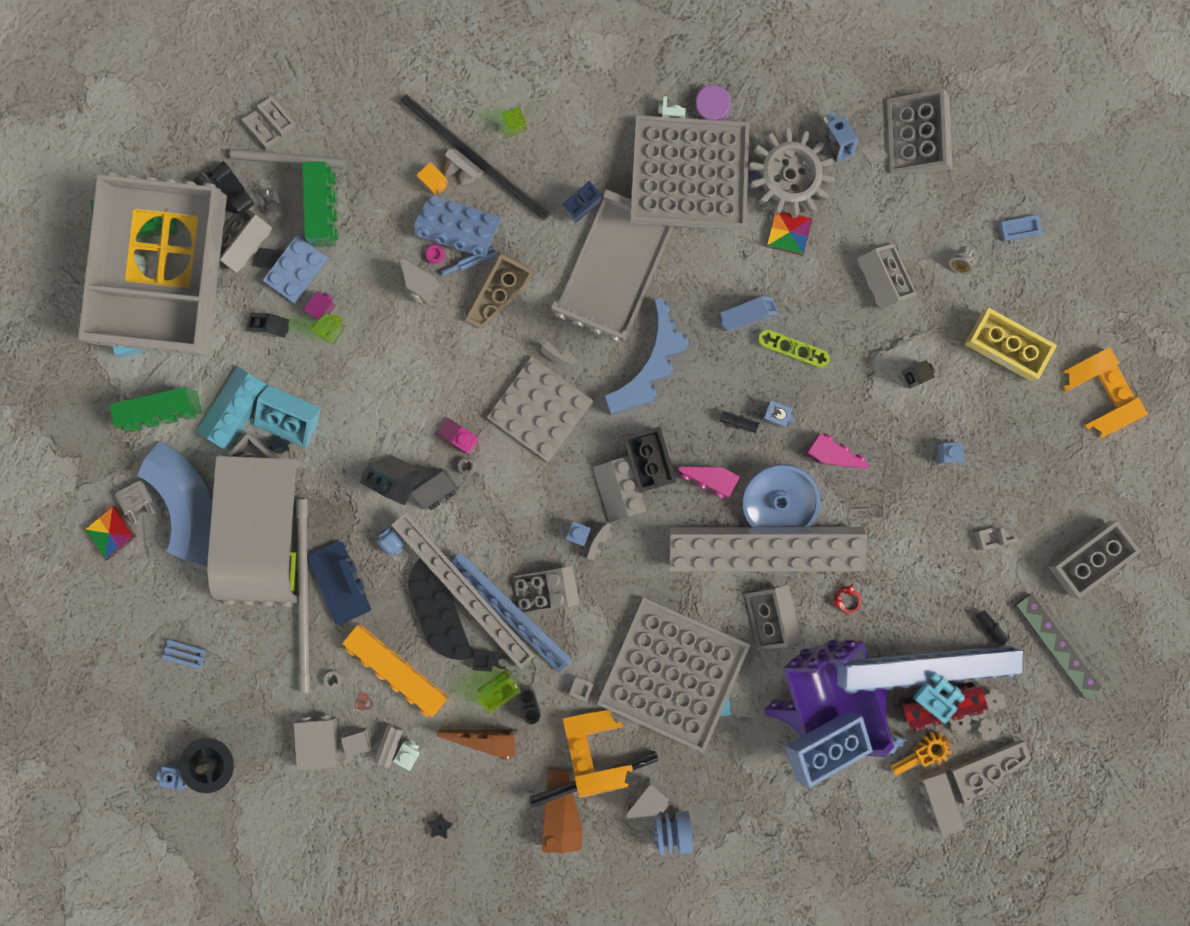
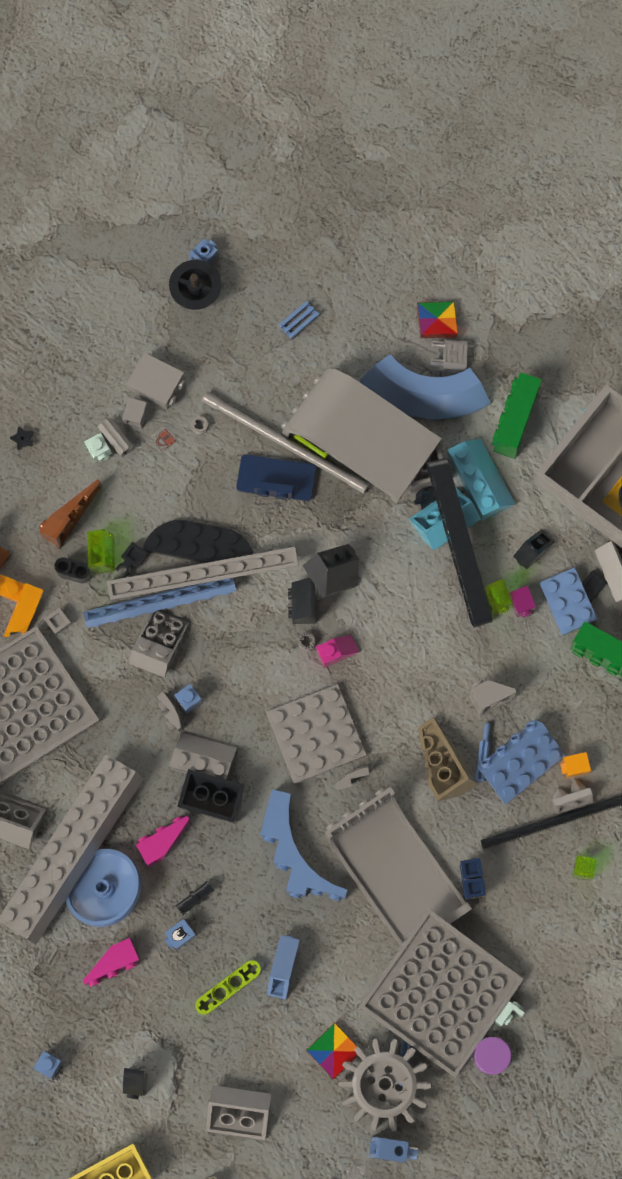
camera: 120 degrees right, 10 degrees down
light orange brick [342,624,449,717] -> none
medium blue head [377,526,405,556] -> none
dark pink tile [425,245,445,265] -> none
none -> black beam [427,458,493,628]

